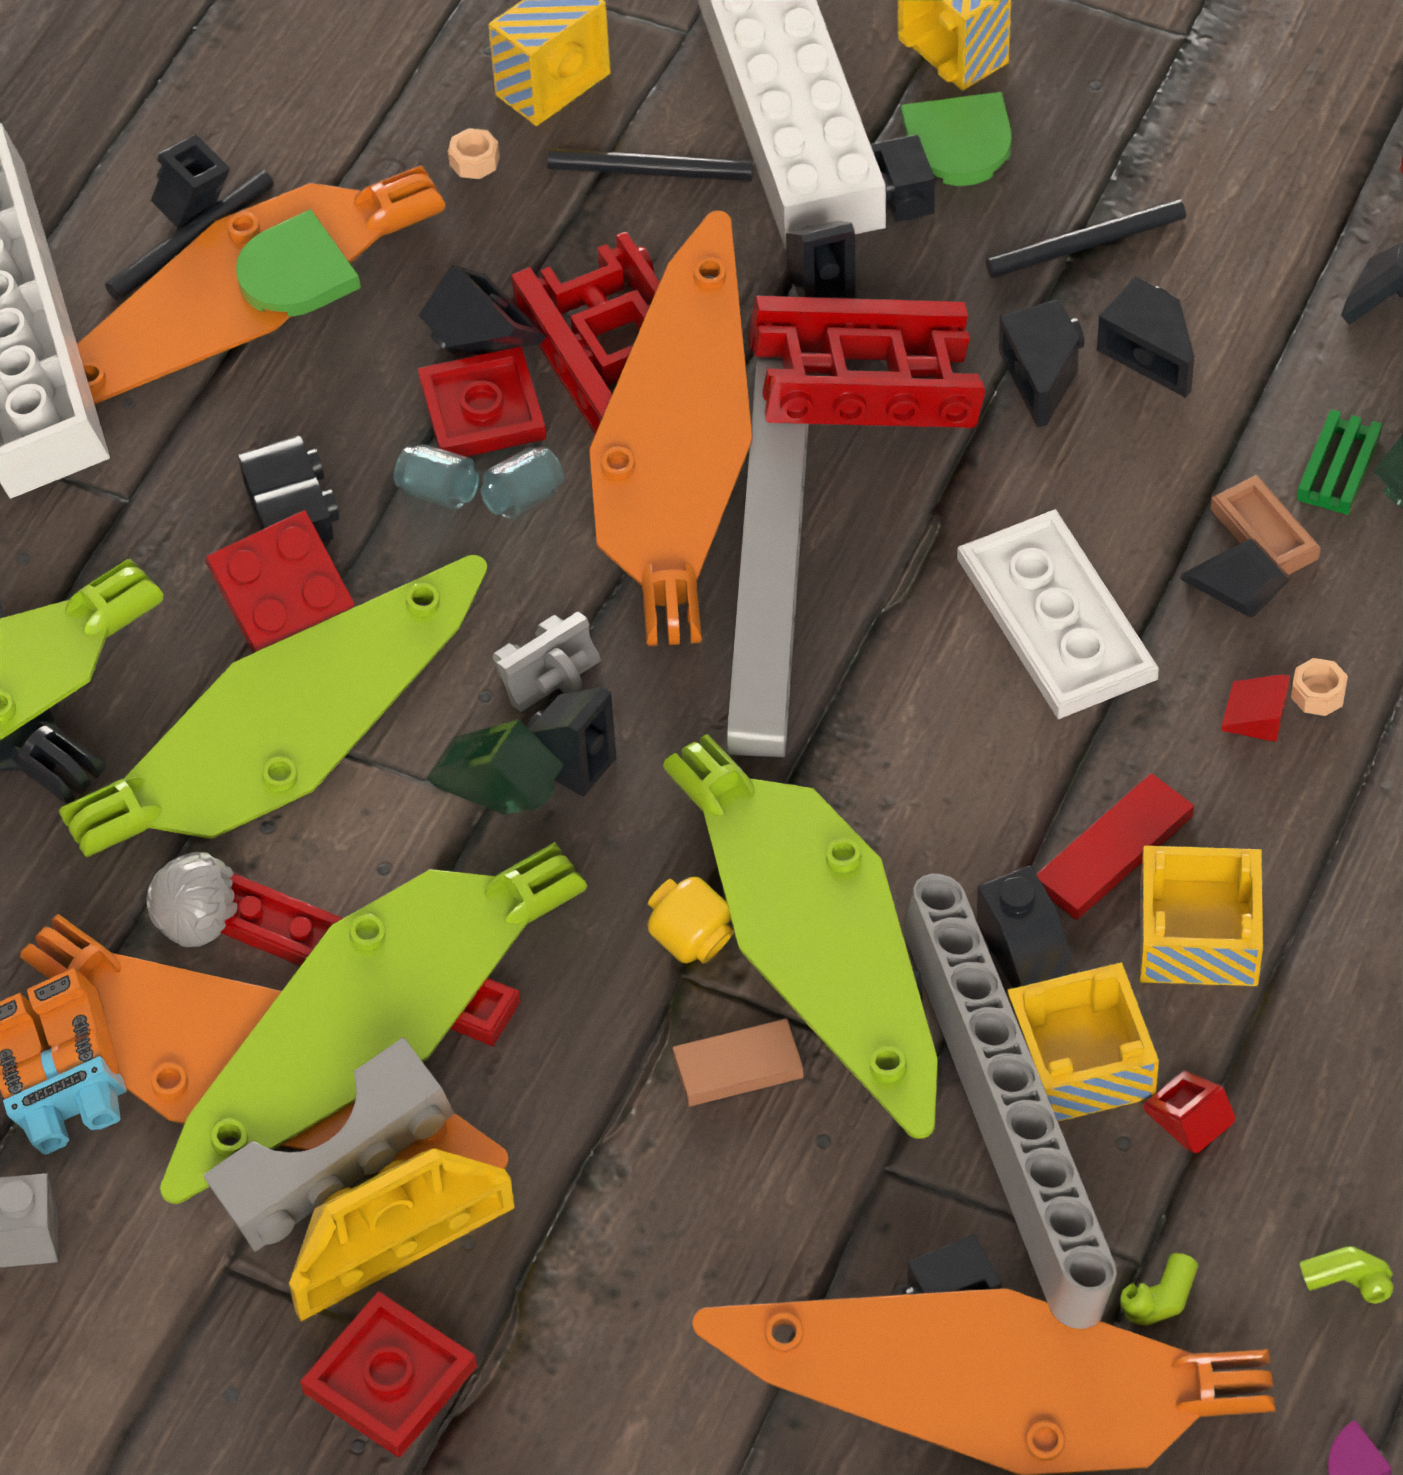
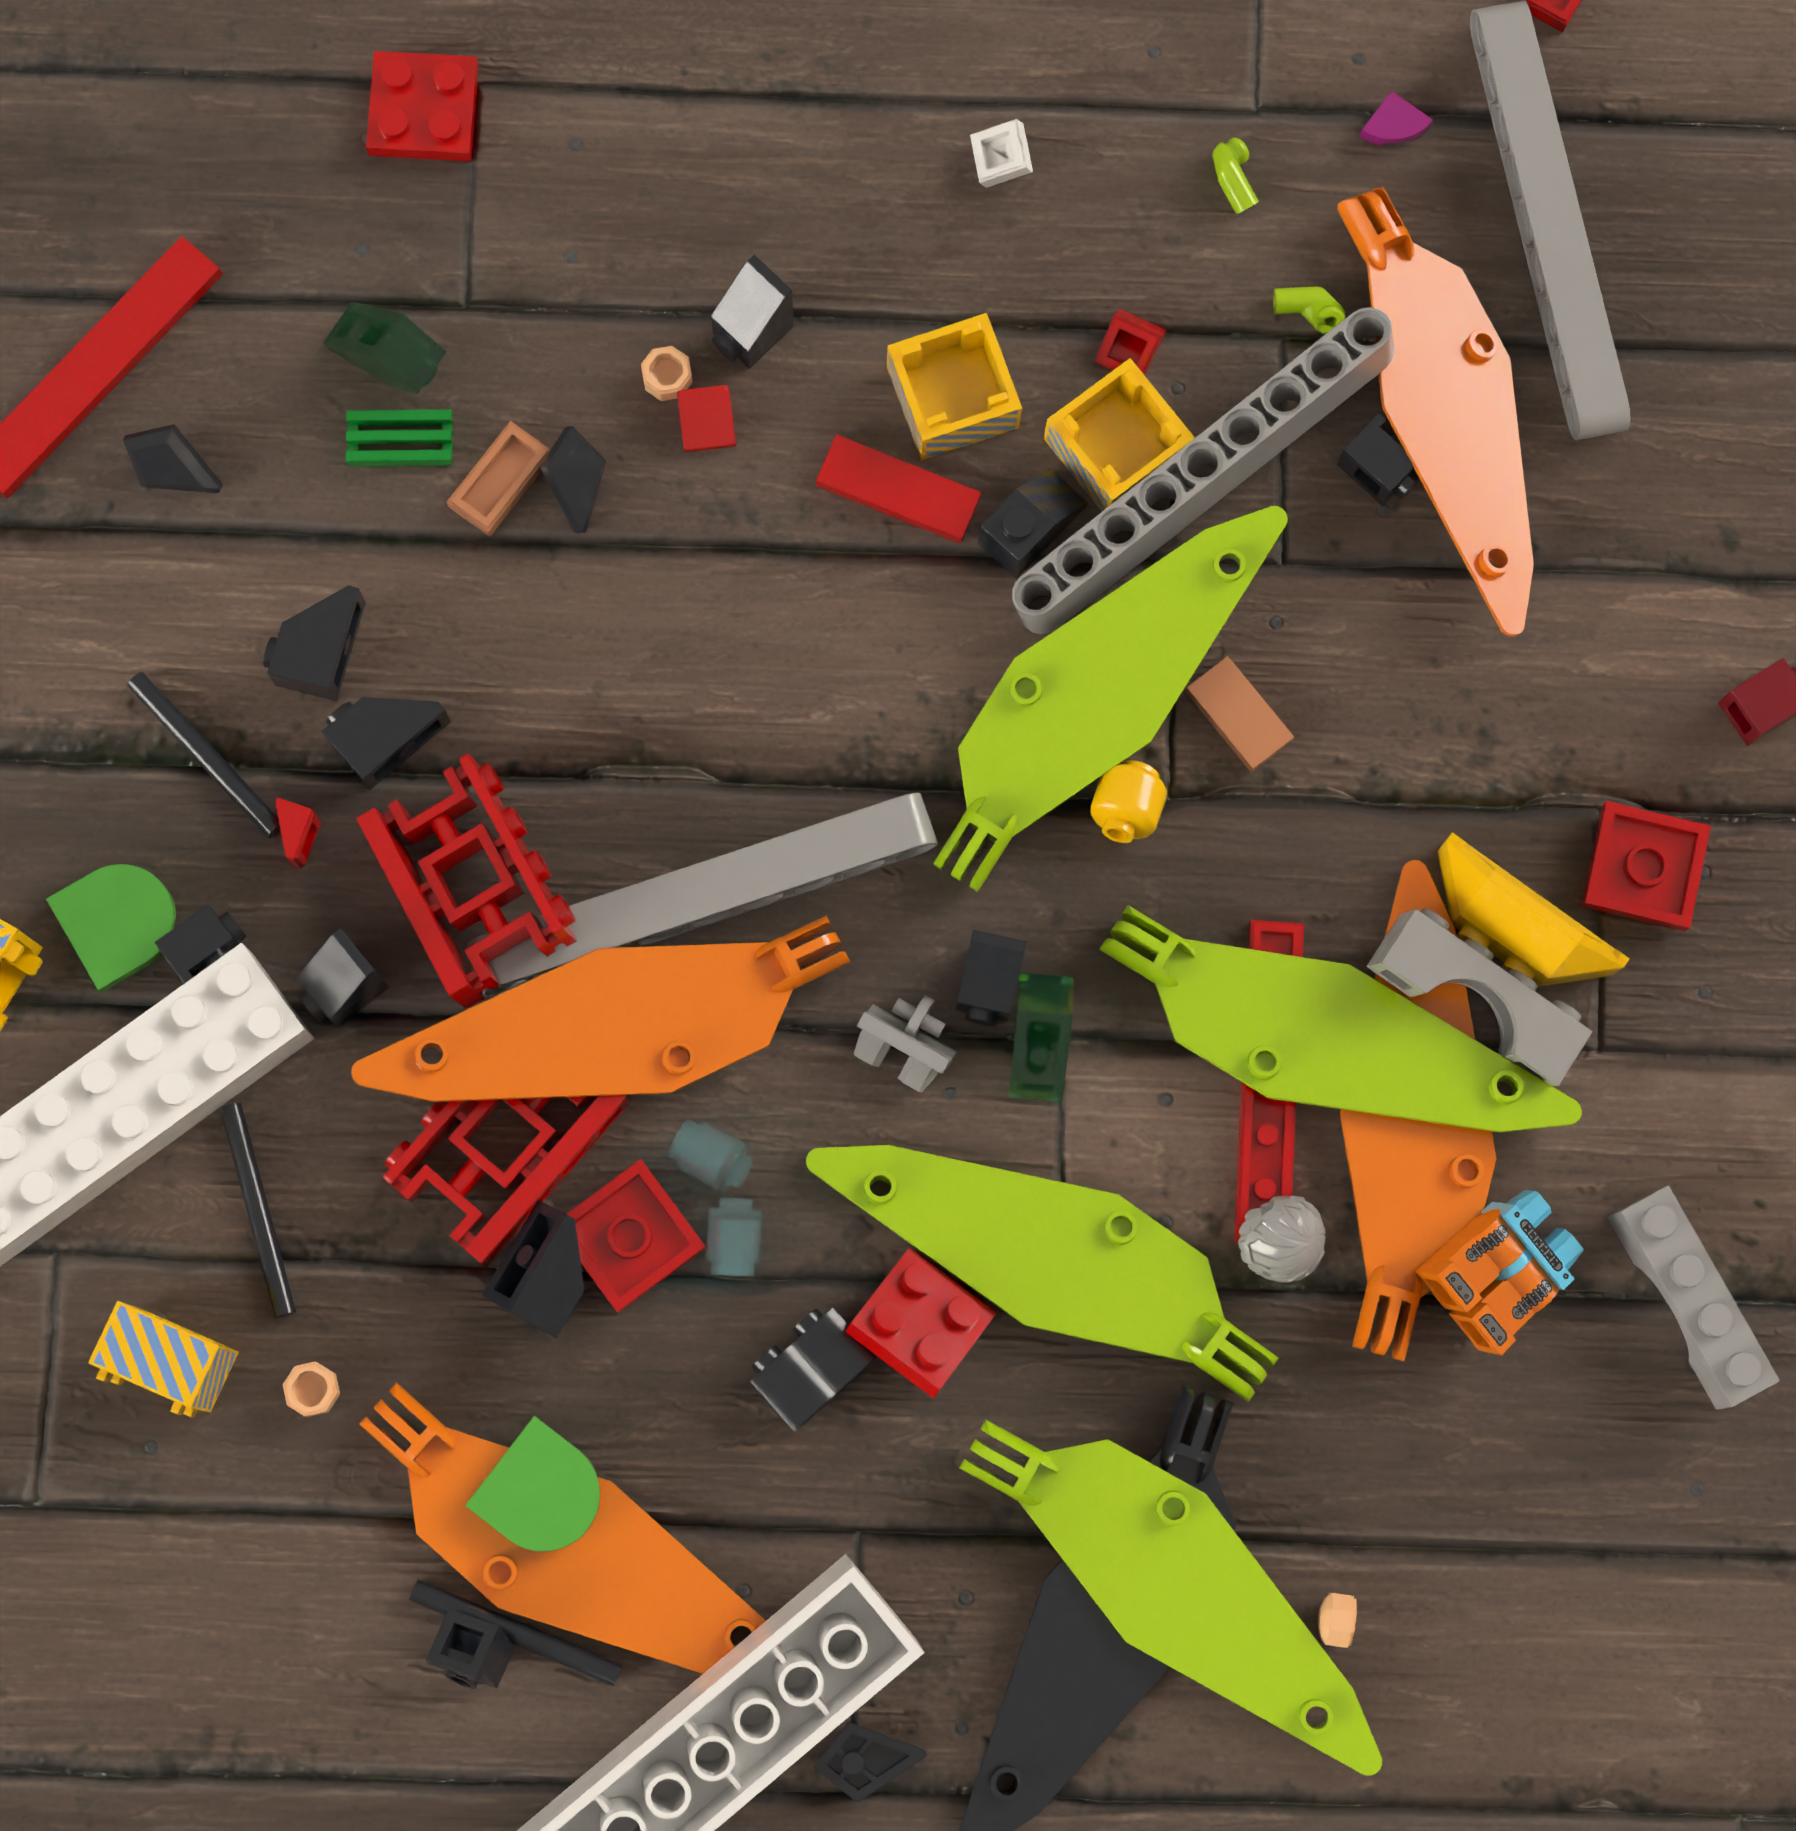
camera: 120 degrees left, 25 degrees up
white tile [957,509,1159,719] -> none
none -> red slope [275,798,321,870]
none -> slope [711,255,794,369]

